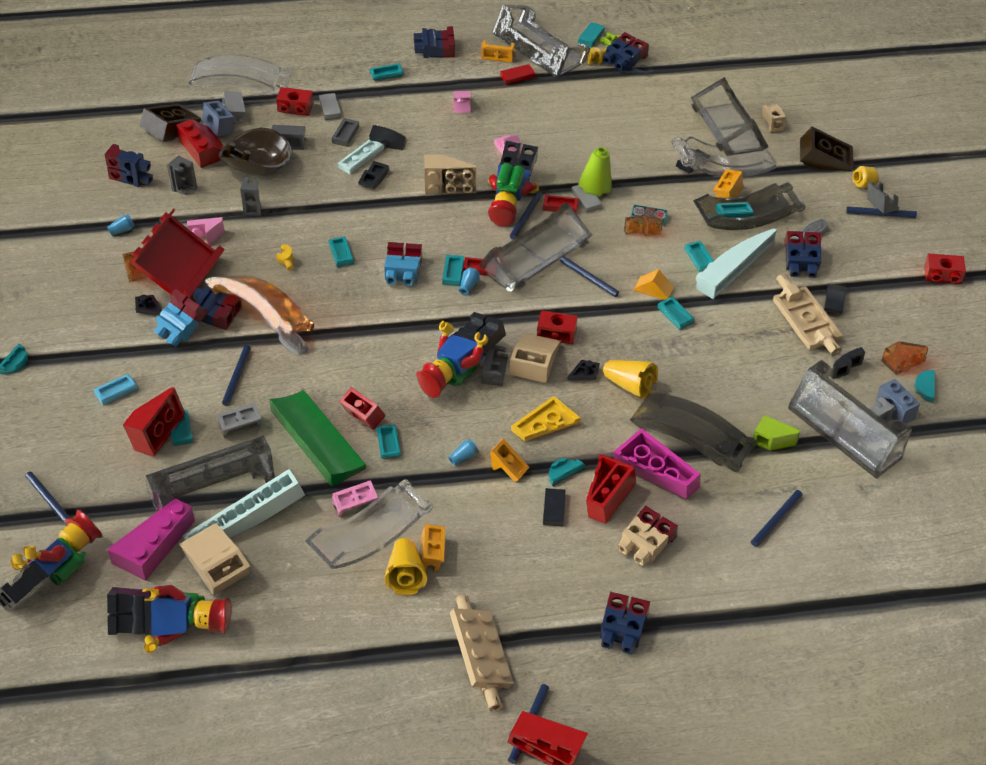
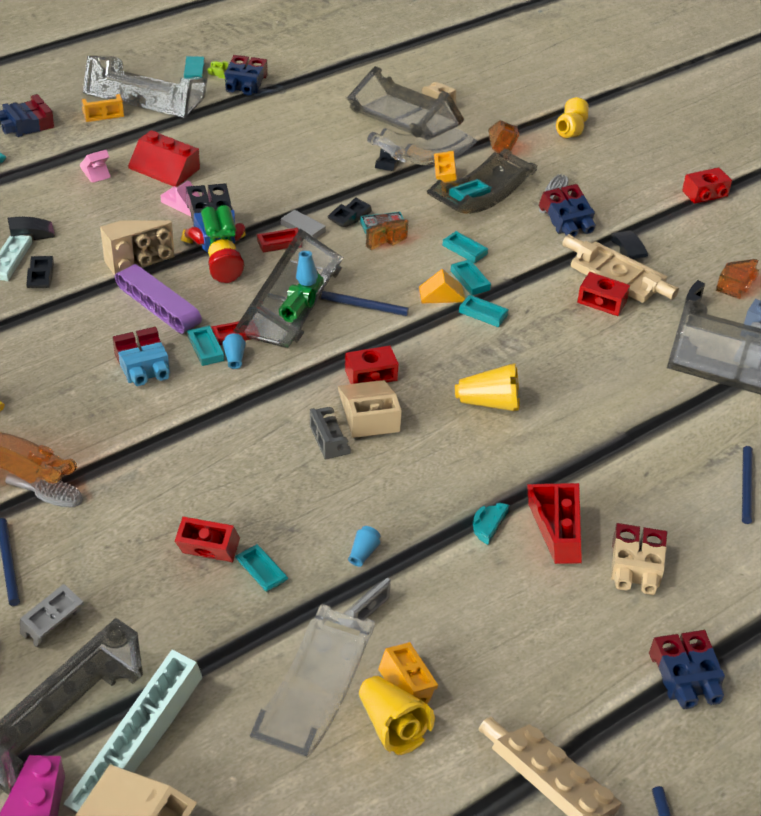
camera: 30 degrees left, 5 degrees down
green arch [269,390,366,487] -> none
teal tile [328,236,354,268] -> none
bright pink hinge [332,480,378,516] -> none
piece [416,312,506,398] -> none
light orange slope [490,438,529,482] -> none
red tile [500,64,536,85] -> none
dark blue bar [510,191,542,240] -> none
yellow wing [511,396,581,442] -> none
black tile [543,488,566,526] -> none
black piece [567,360,600,381] -> none
lime cone [578,147,612,197] -> none
yellow piece [587,47,606,65] -> none
dark pink wedge [614,428,701,499] -> none
clear smoke windscreen [630,393,757,472] -> none
light aqua slope [696,228,777,299] -> none
lime slope [752,415,800,451] -> none
dark brown slope [800,126,854,172] -> none
dark blue bar [846,206,917,218] -> none
dark grey hinge [867,182,900,213] -> none
none -> medium lavender beam [115,264,202,334]
none -> red slope [128,130,200,187]
none -> green piece [279,271,324,322]
none -> dark azure cone [296,251,318,286]
none -> black slope [328,197,372,227]
none -> light grey slope [339,577,391,629]
none -> teal tile [450,259,491,296]
none -> clear orange slope [488,120,519,155]
none -> yellow head [564,97,589,122]
none -> red brick [577,271,630,316]

